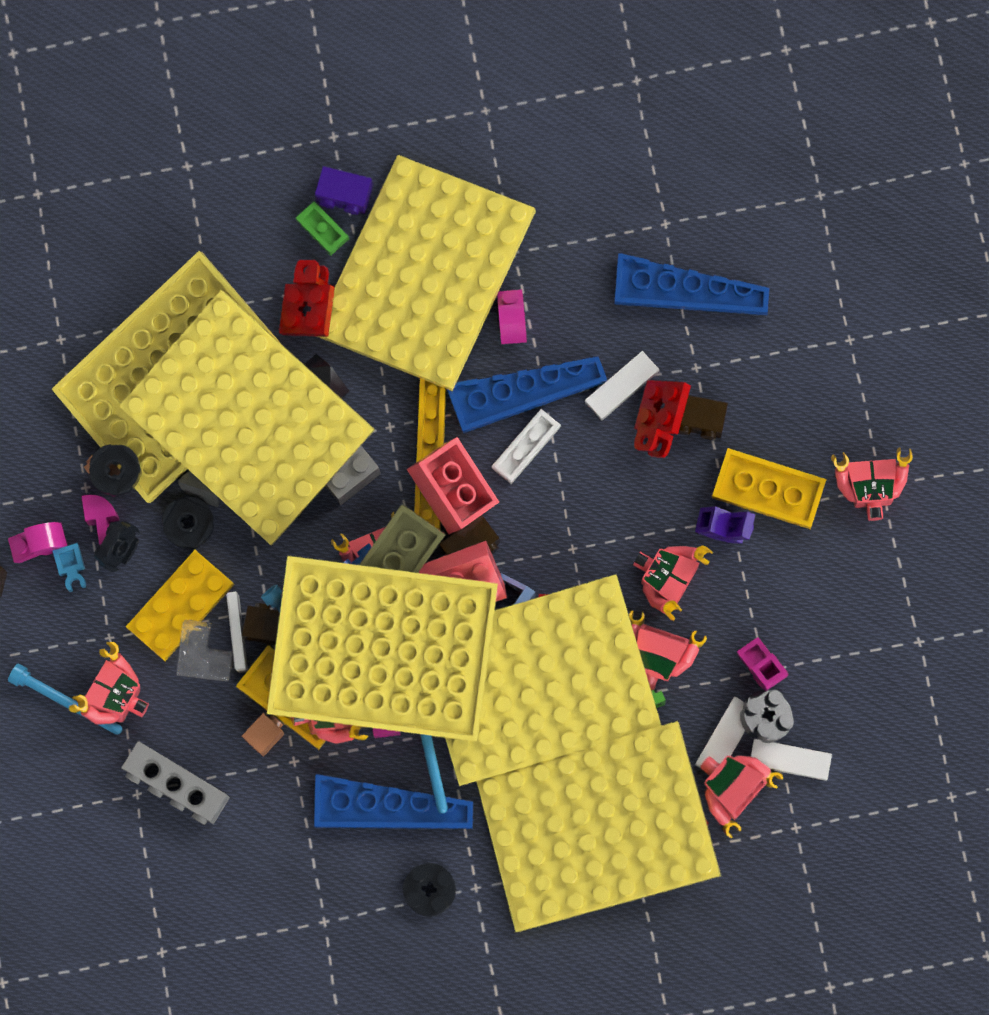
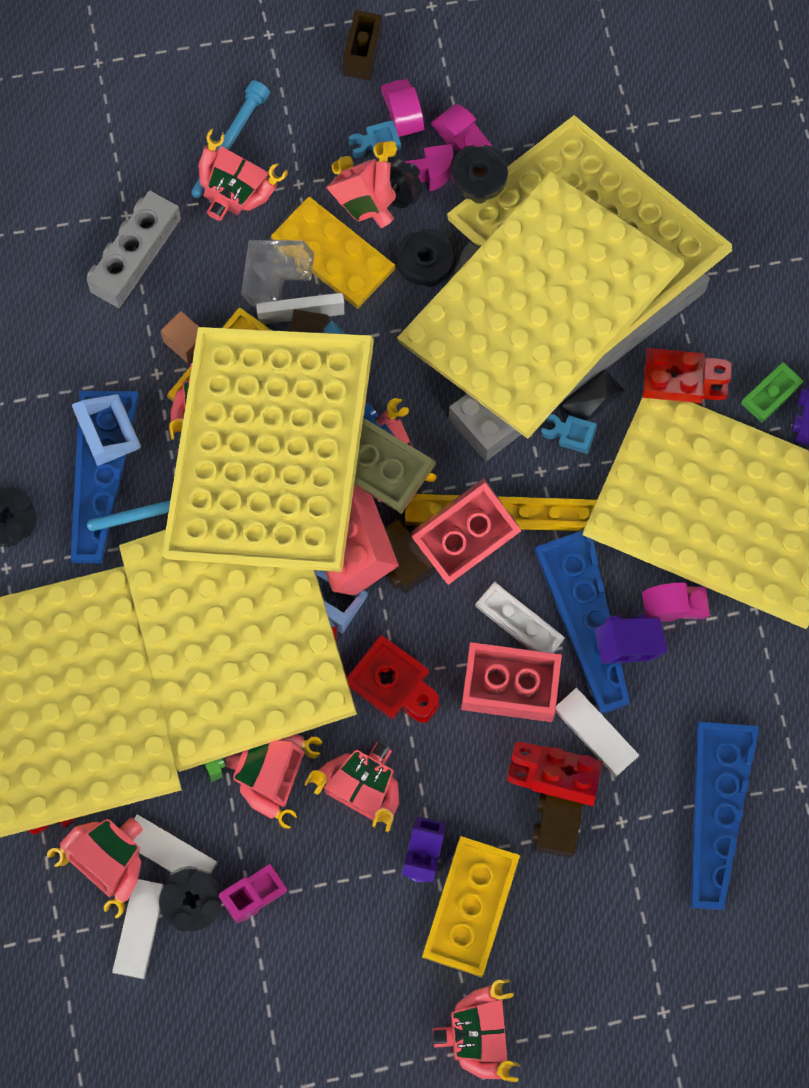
camera: 80 degrees right, 5 degrees down
none -> light blue tile [72,394,141,466]
none -> coral torso [326,141,397,228]
none -> red plate [347,635,439,724]
none -> dark pink brick [430,104,491,152]
none -> coral brick [461,642,562,722]
none -> dark azure plate [541,414,597,454]
none -> dark purple brick [594,614,668,664]

